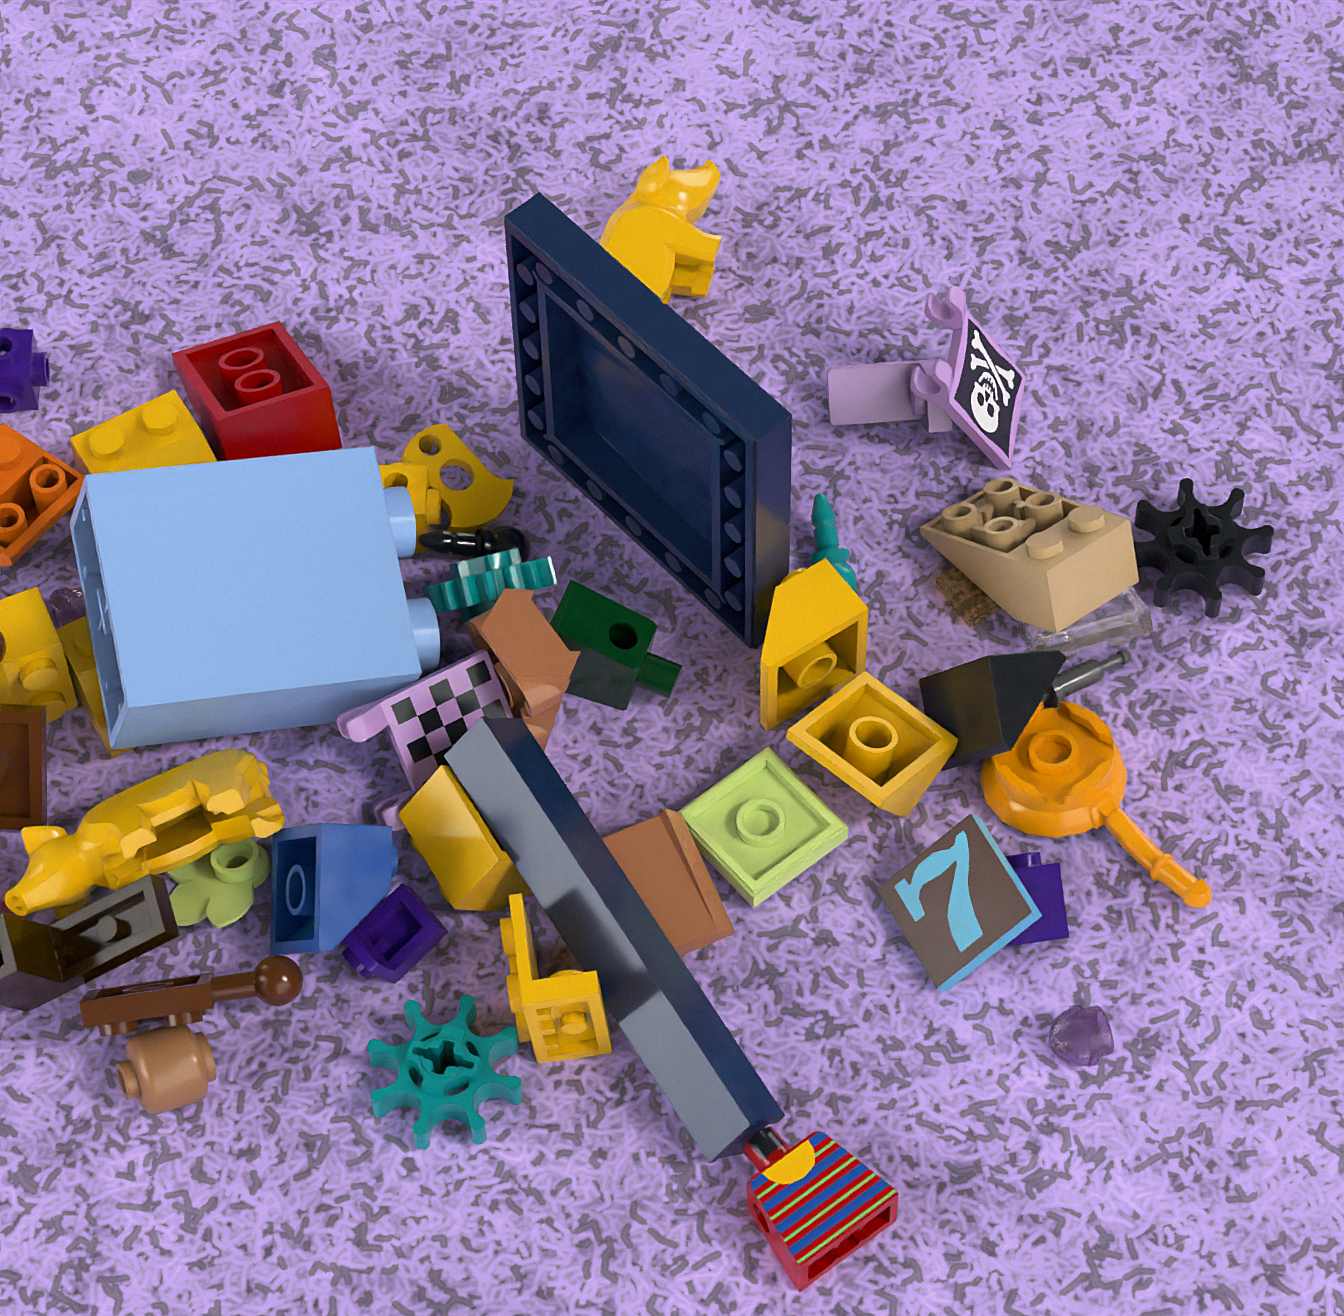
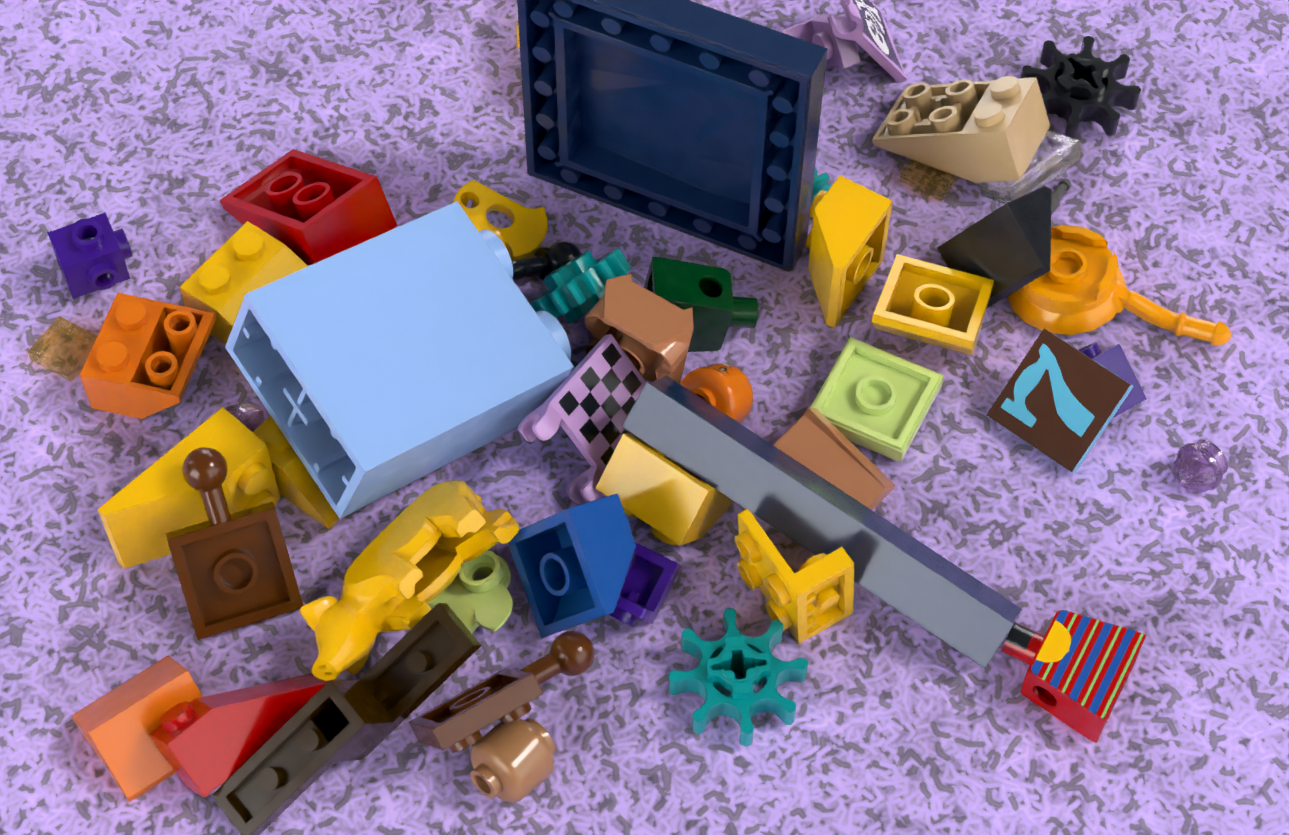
camera: 25 degrees left, 0 degrees up
none -> orange head [680,363,753,424]

